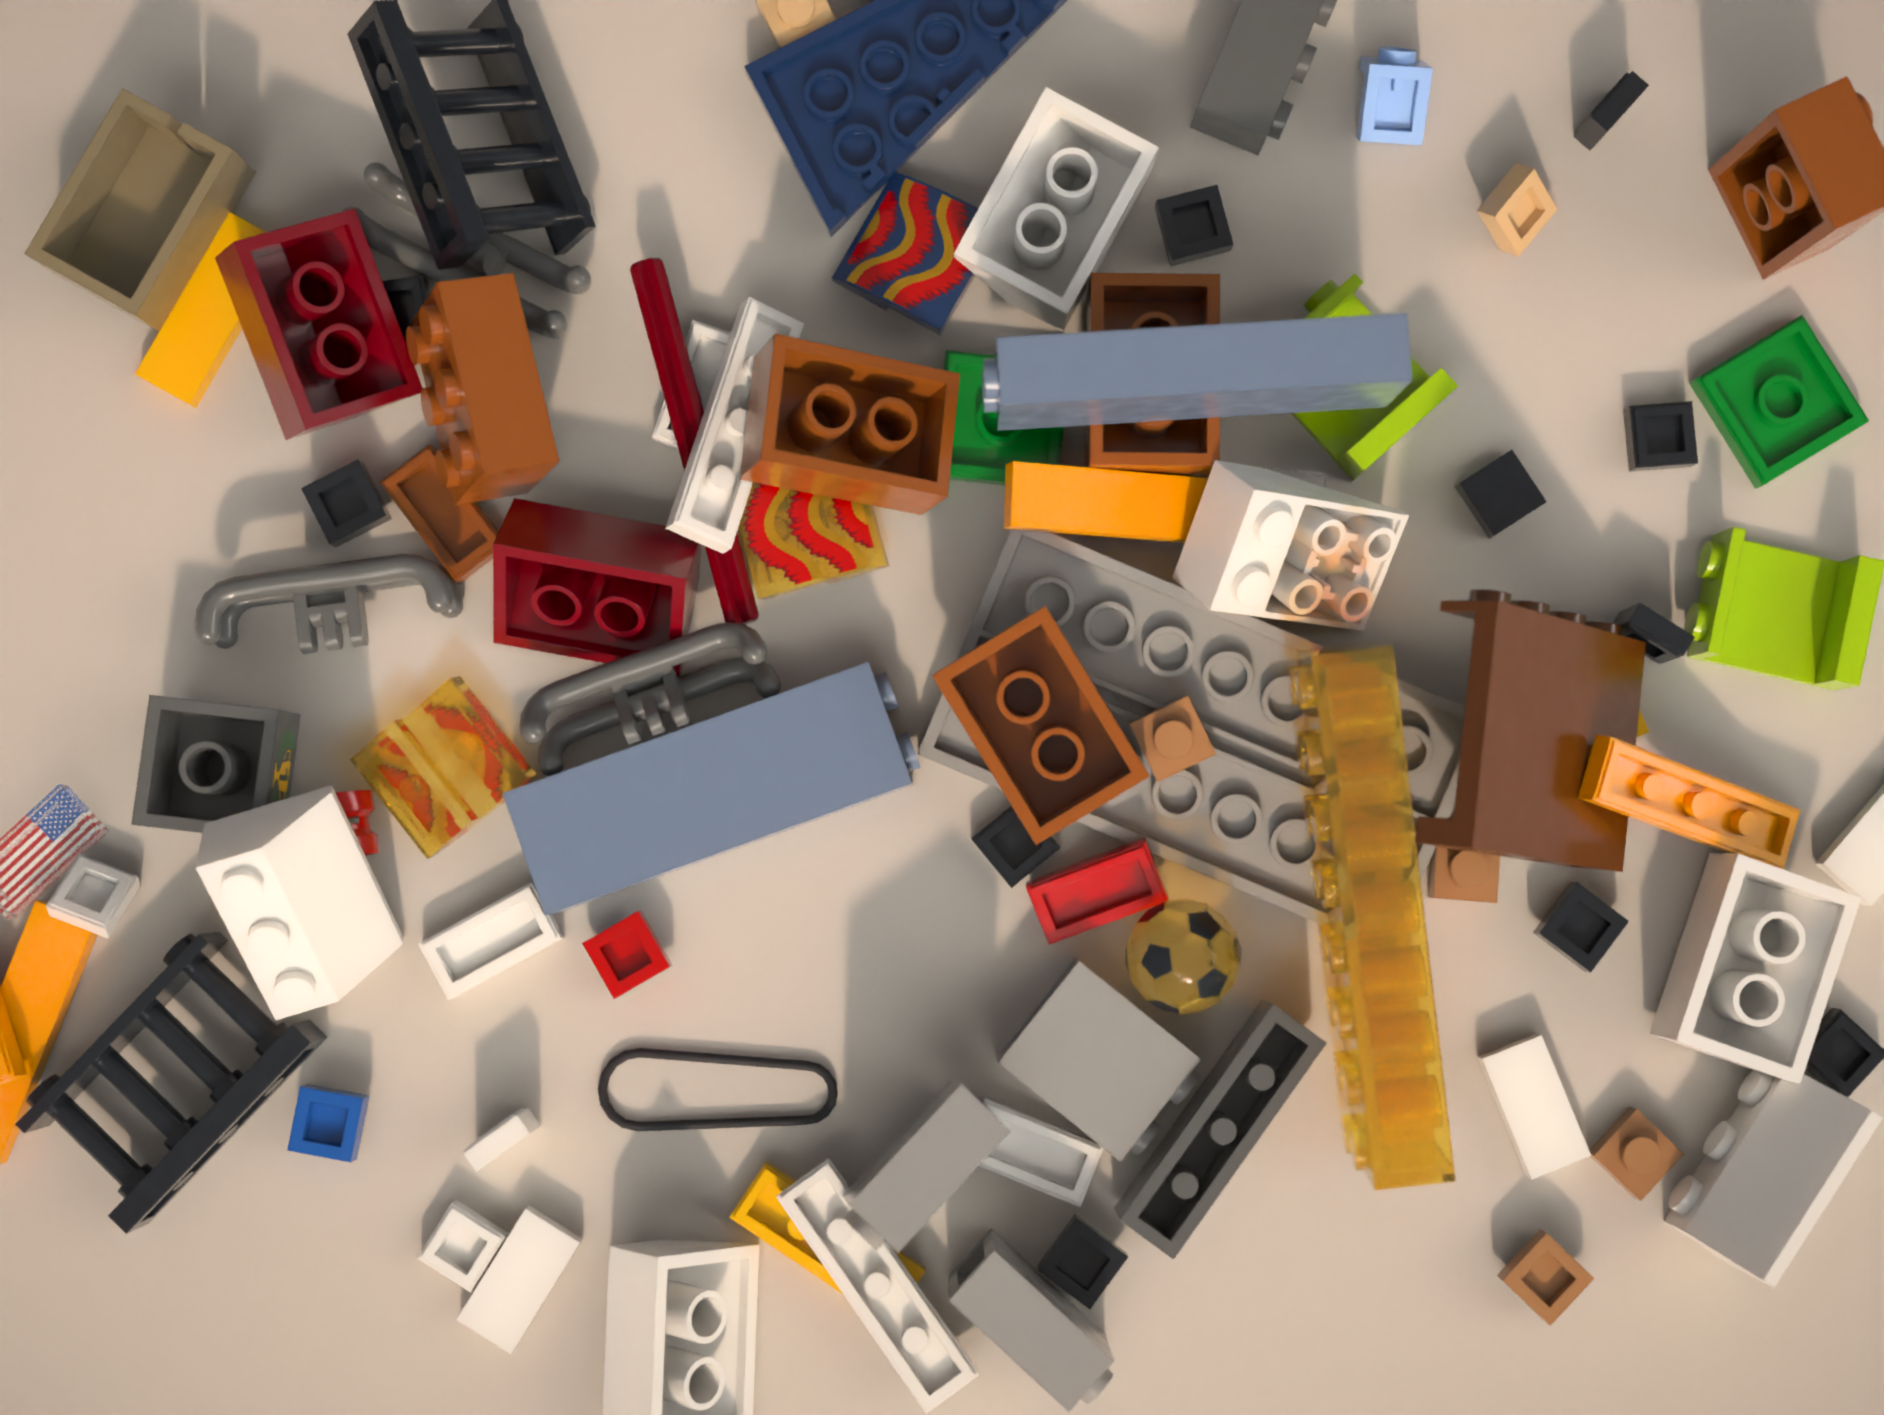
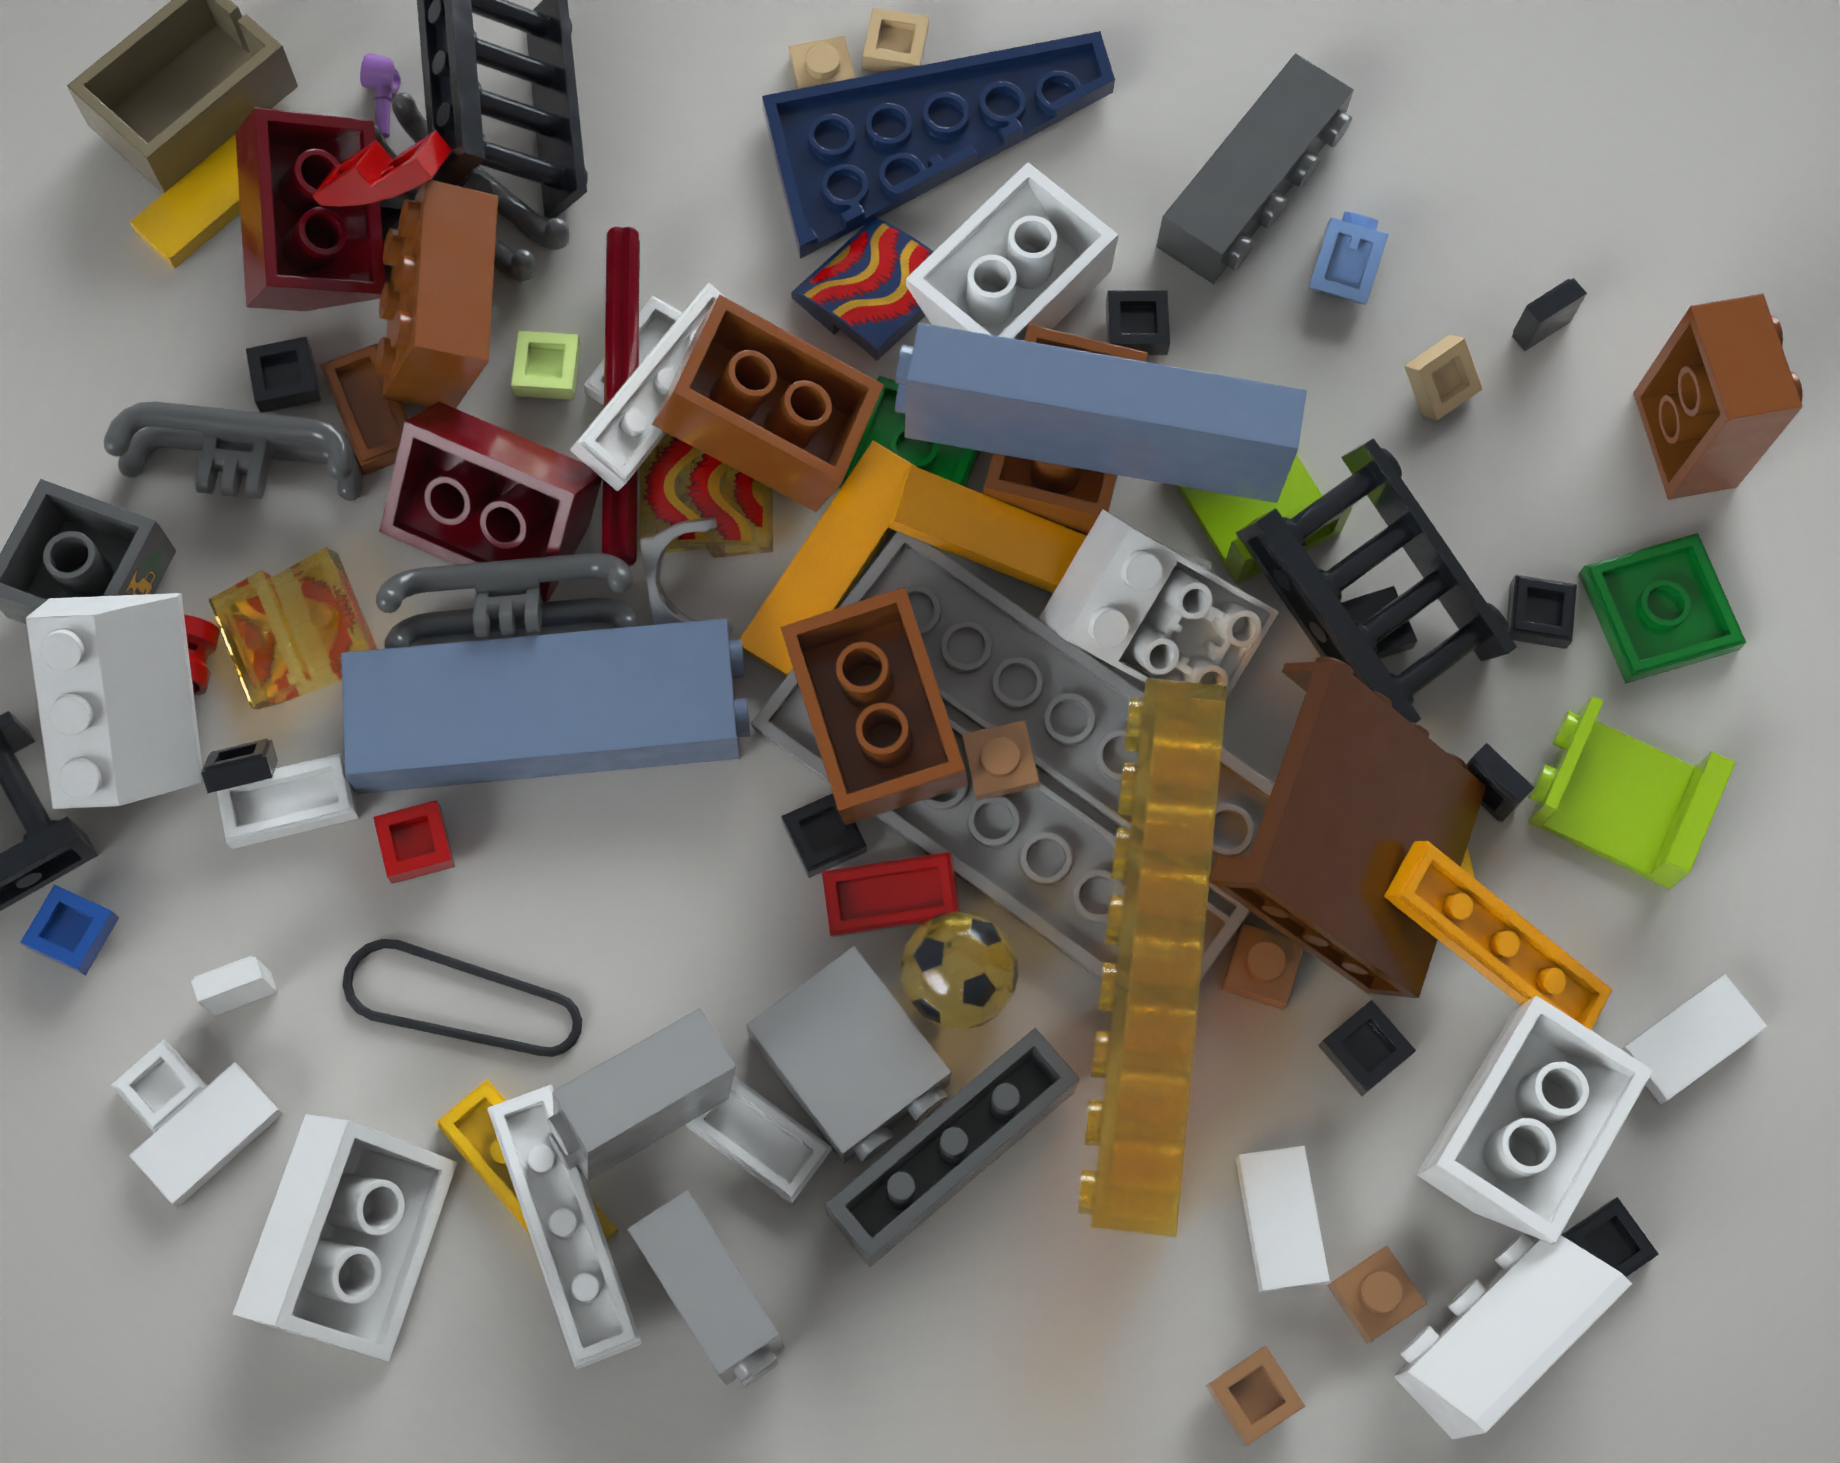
camera: 10 degrees right, 15 degrees down
black plate [1037,1214,1128,1309] -> none
none -> black tile [201,738,278,794]
none -> red slope [312,130,452,207]
none -> medium lavender hand [360,53,401,139]
none -> yellowish green plate [511,331,581,400]
none -> light grey cap [641,517,734,631]
none -> light orange tile [740,441,916,678]
none -> black fence [1236,438,1517,724]

